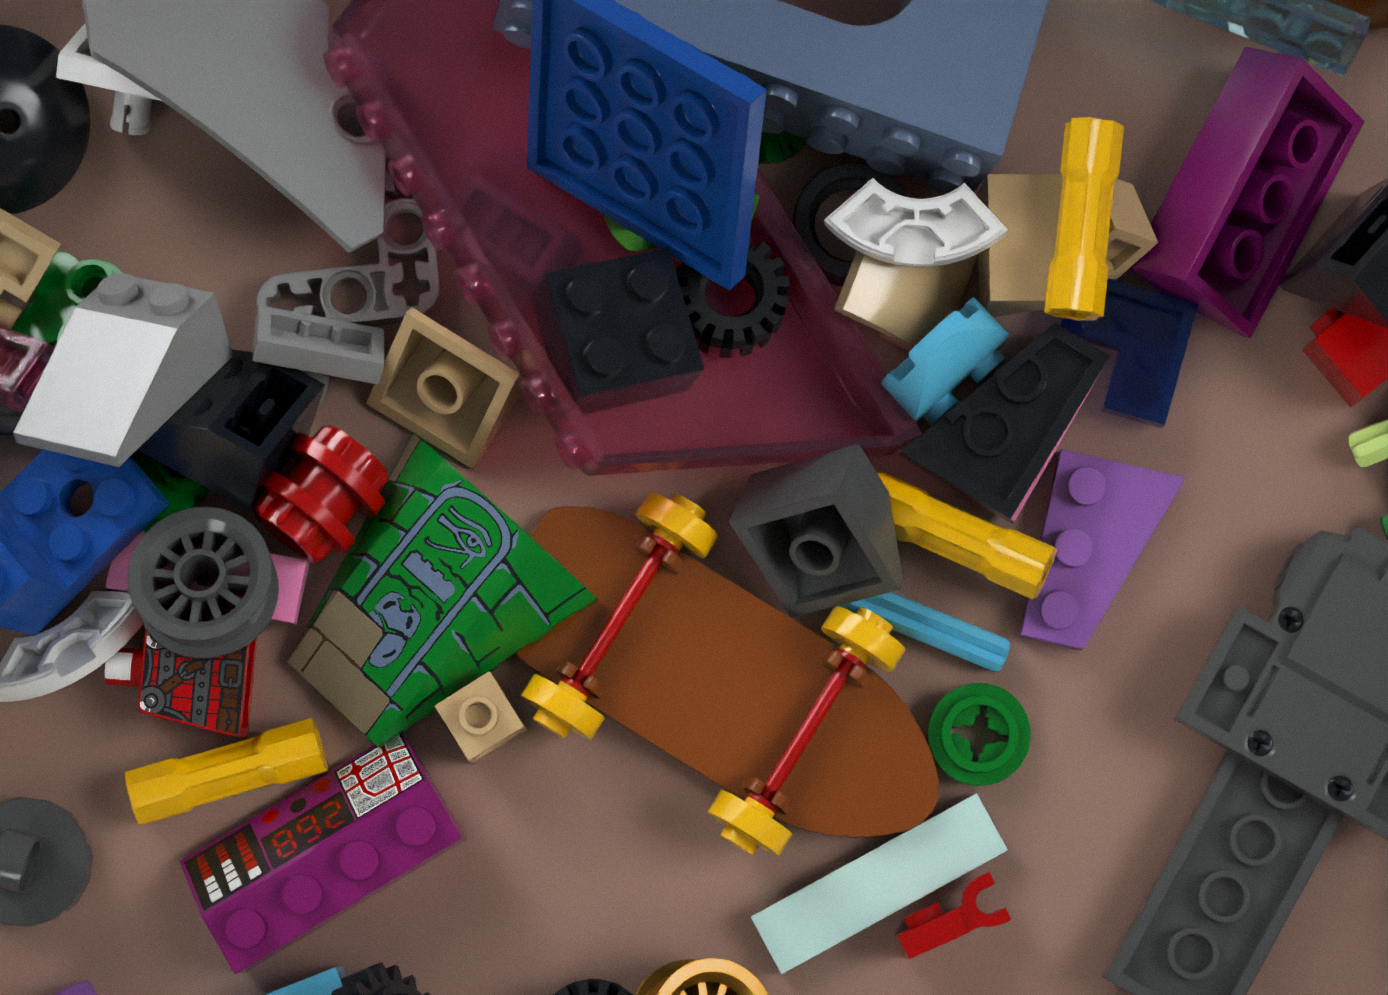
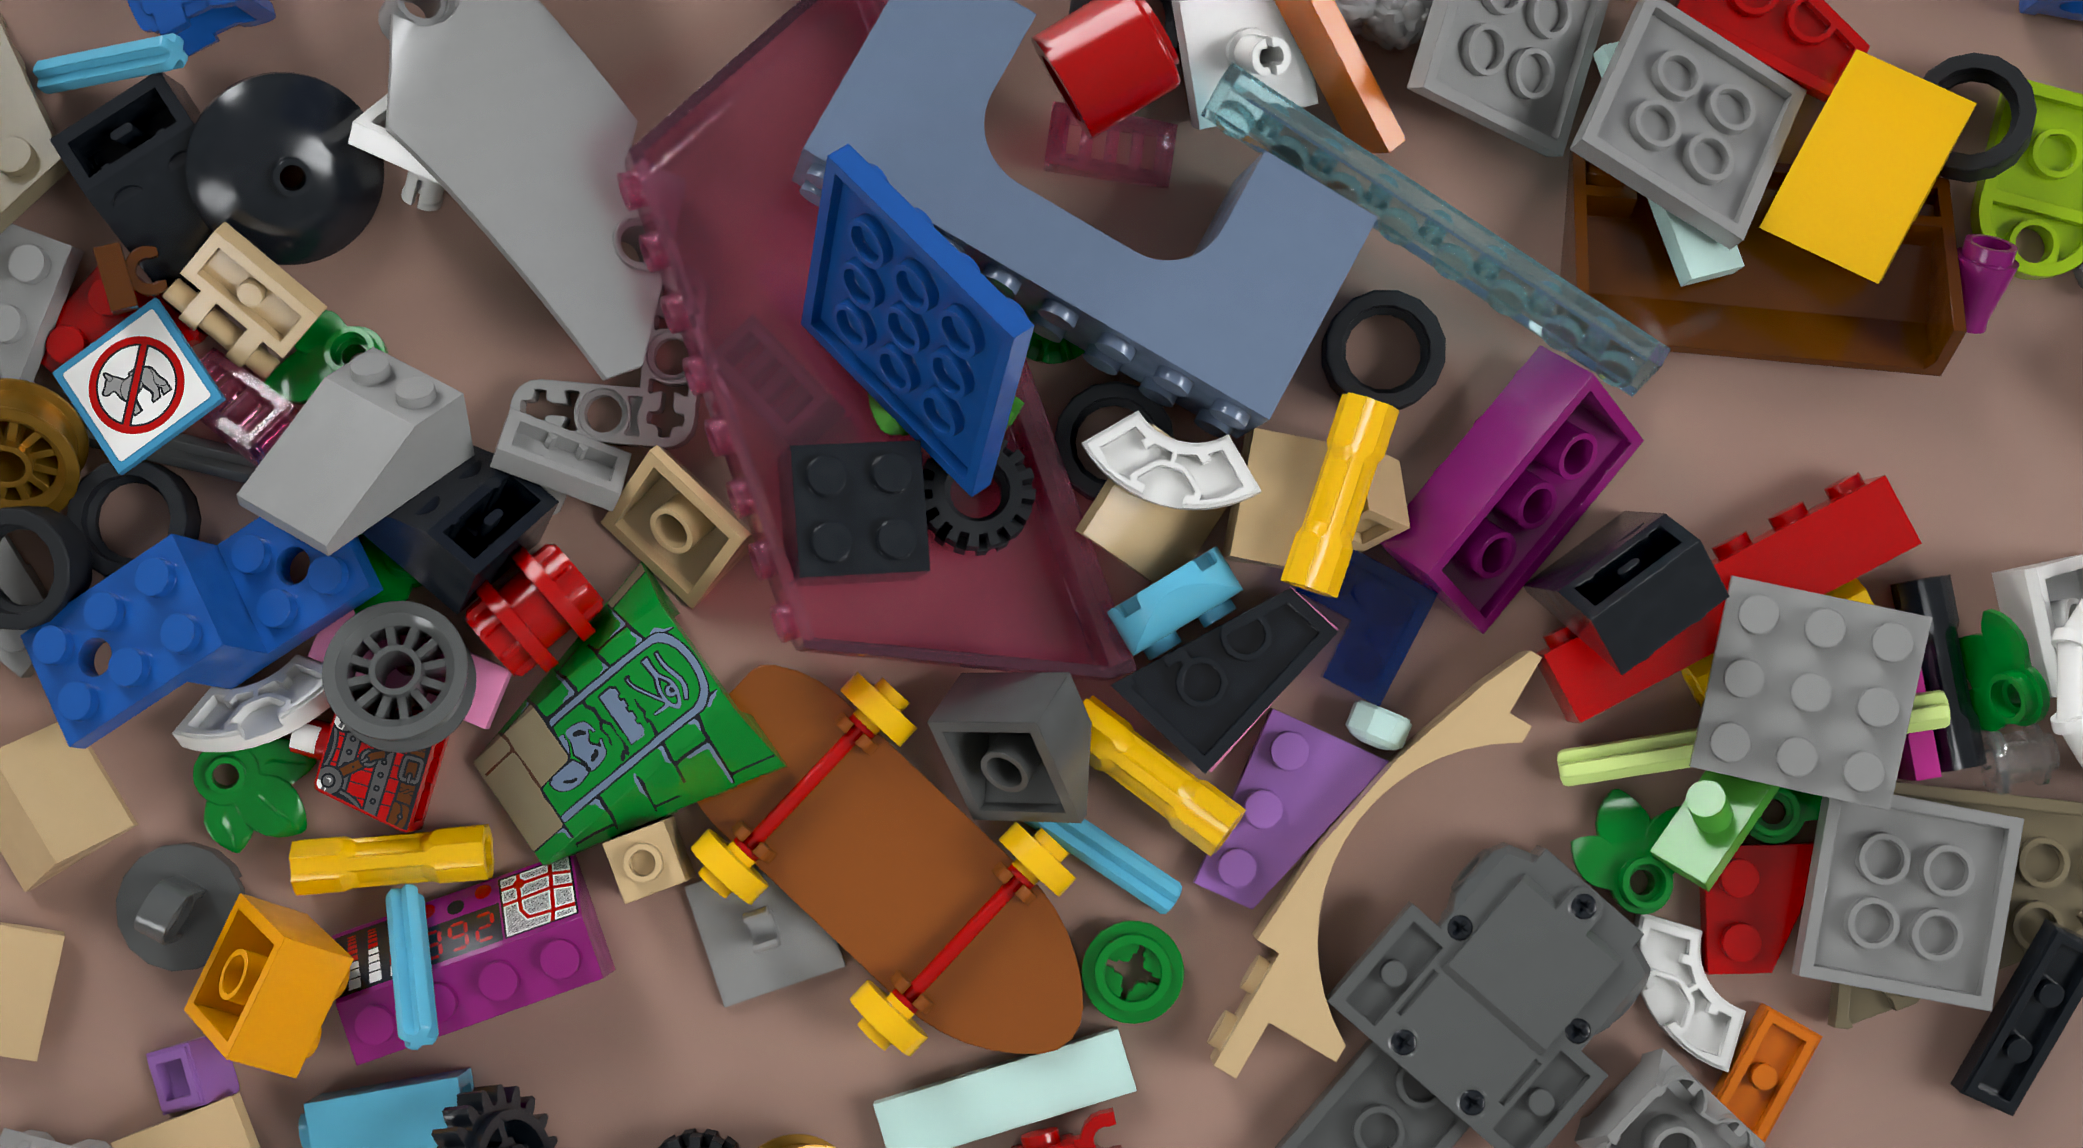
camera: 10 degrees right, 5 degrees up
none -> light orange brick [184,893,354,1078]
none -> green plate [193,737,317,853]
none -> medium azure axle [385,884,439,1050]
none -> light grey piece [684,864,846,1007]
none -> tan slope [1207,651,1542,1079]
none -> black tyre [1321,290,1446,410]
none -> light aqua tile [1345,700,1412,750]

